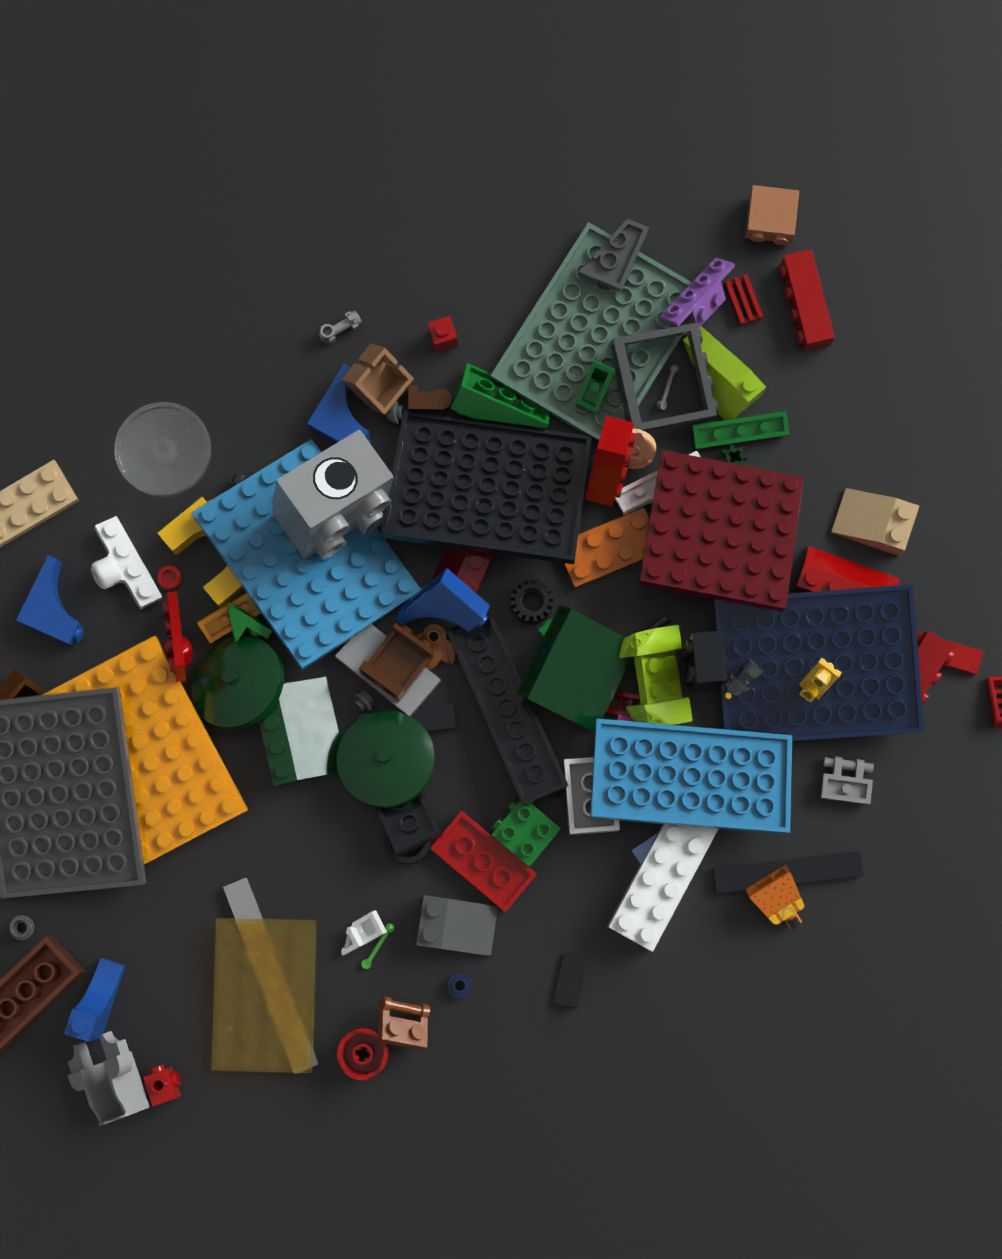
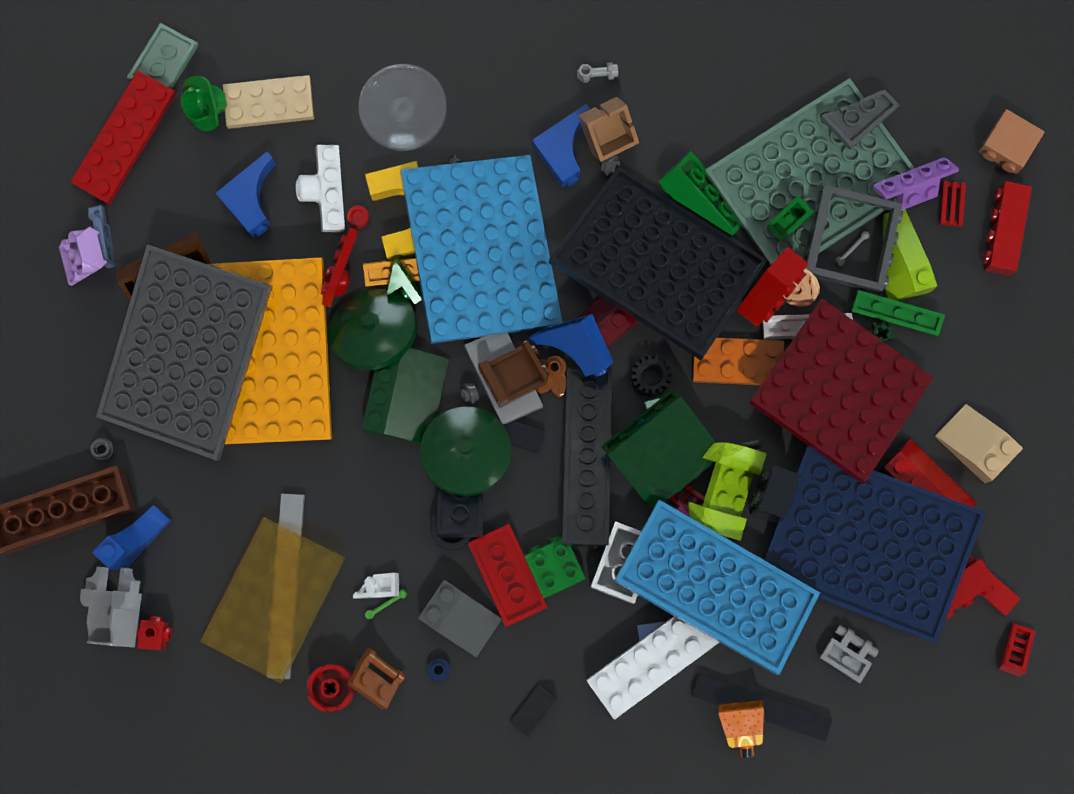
camera: 25 degrees right, 0 degrees up
light grey brick [272,429,394,560] -> none
reddish brown leg [408,385,452,412] -> none
red brick [428,316,458,353] -> none
dark grey piece [722,659,763,701] -> none
yellow hips [799,658,842,702] -> none

